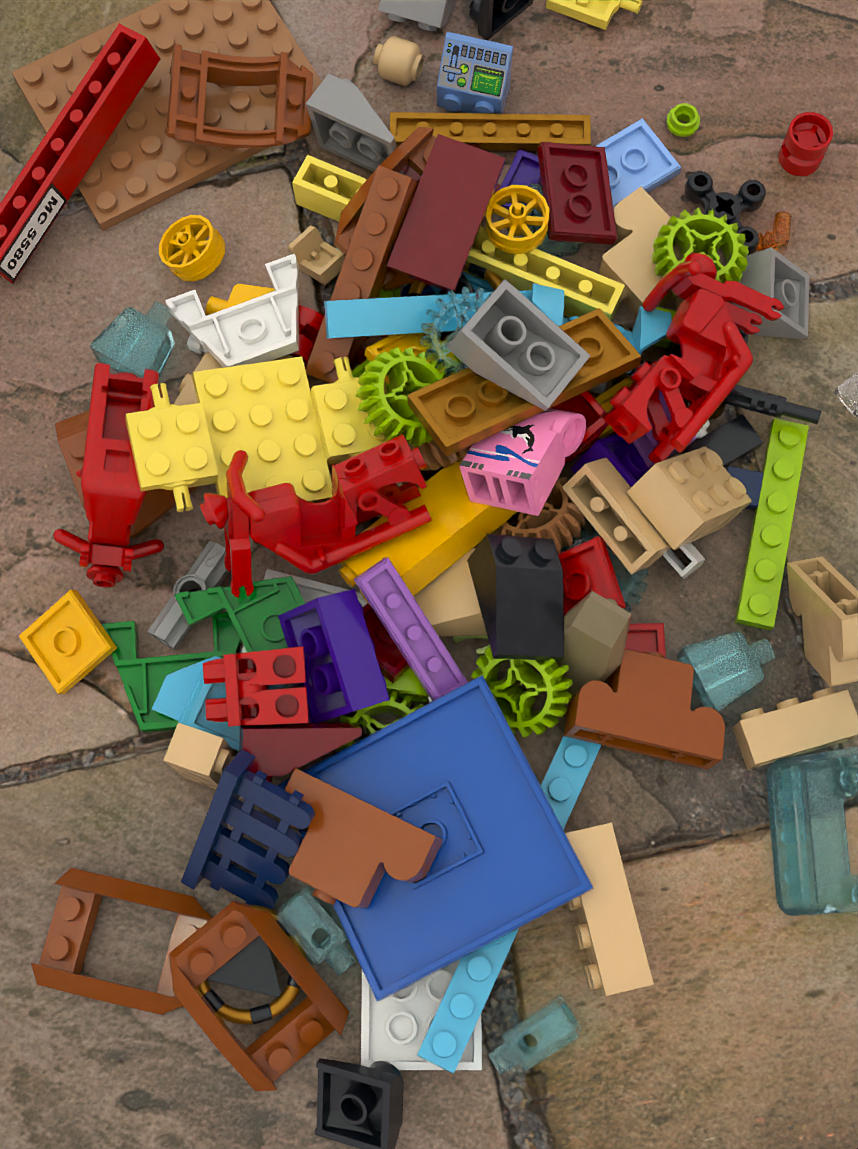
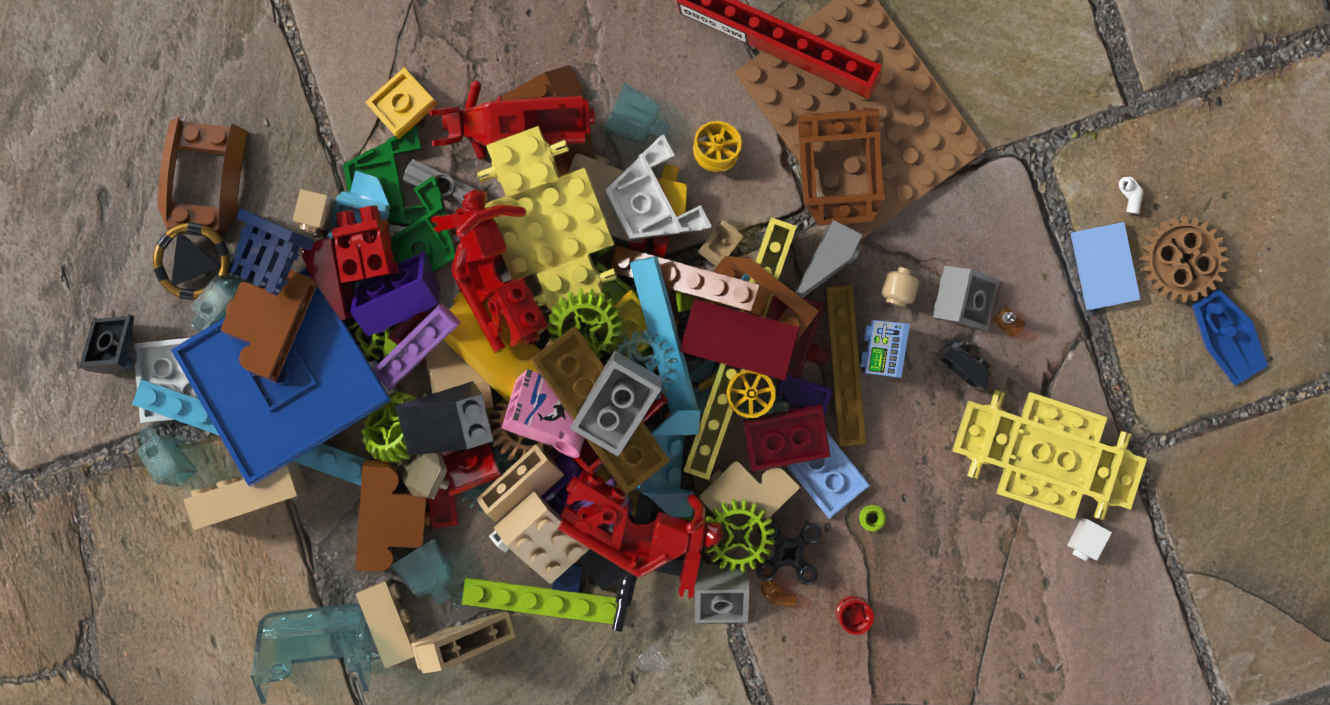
camera: 80 degrees right, 15 degrees up
dark orange wedge [169,901,349,1091] -> none

